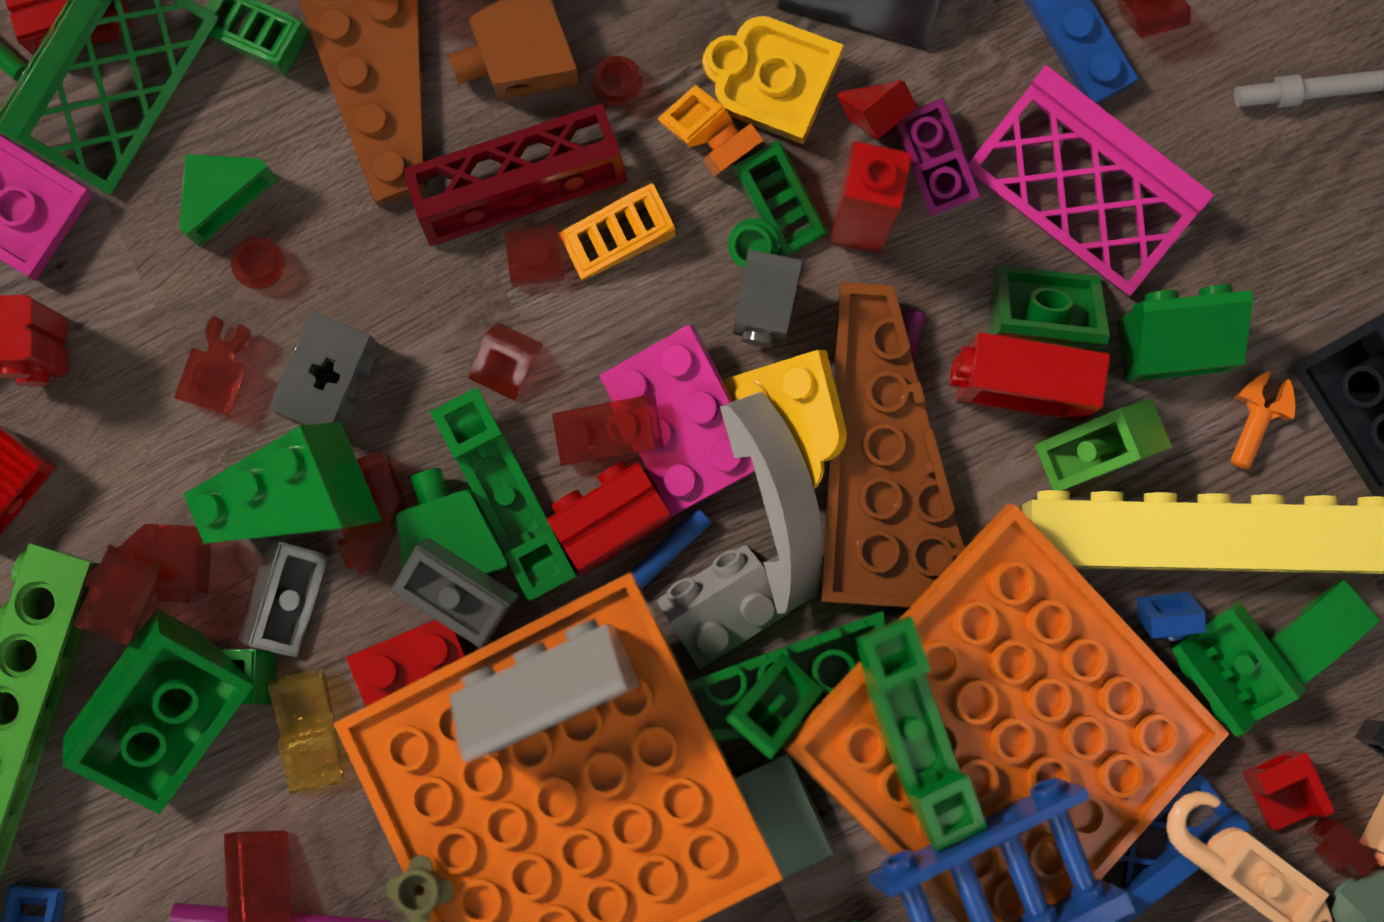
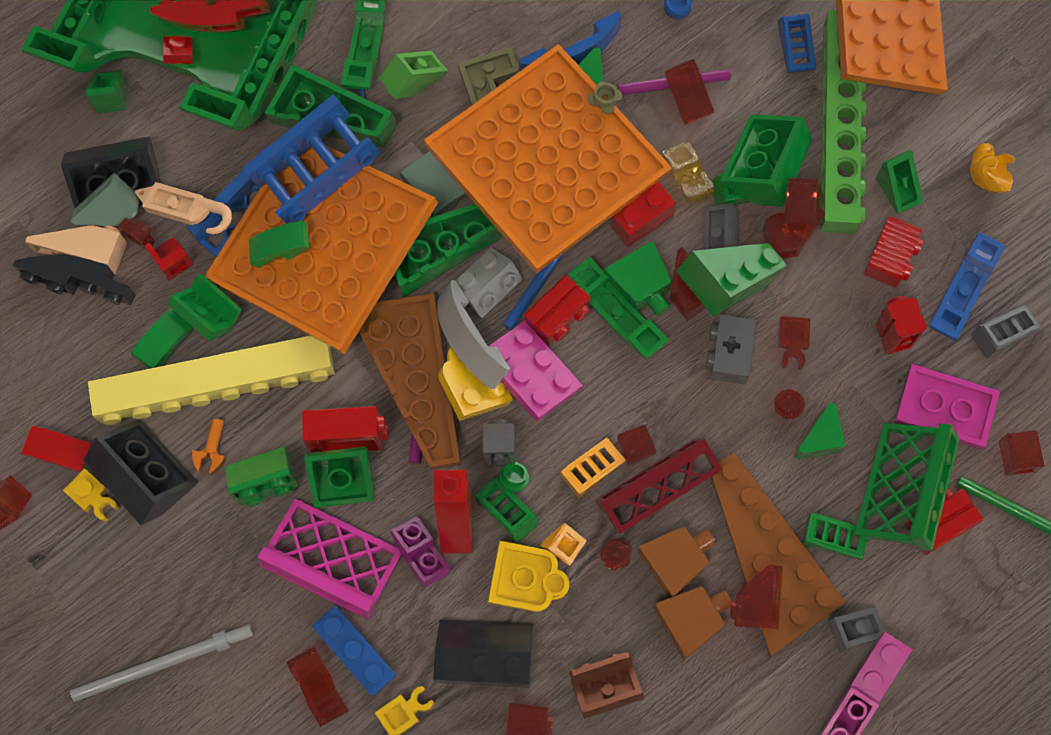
camera: 170 degrees right, 10 degrees down
dark grey slope [390,538,518,648] -> none
light grey slope [449,618,641,763] -> none
clear red slope [468,323,543,401] -> none
clear red plate [552,395,664,466] -> none
orange plate [702,123,763,177] -> none
green slope [725,653,824,758] -> none
red slope [837,79,917,139] -> none
green slope [857,616,987,851] -> none
bright green slope [1035,398,1172,491] -> none
blue plate [1136,592,1206,641] -> none
none -> green slope [249,221,309,268]

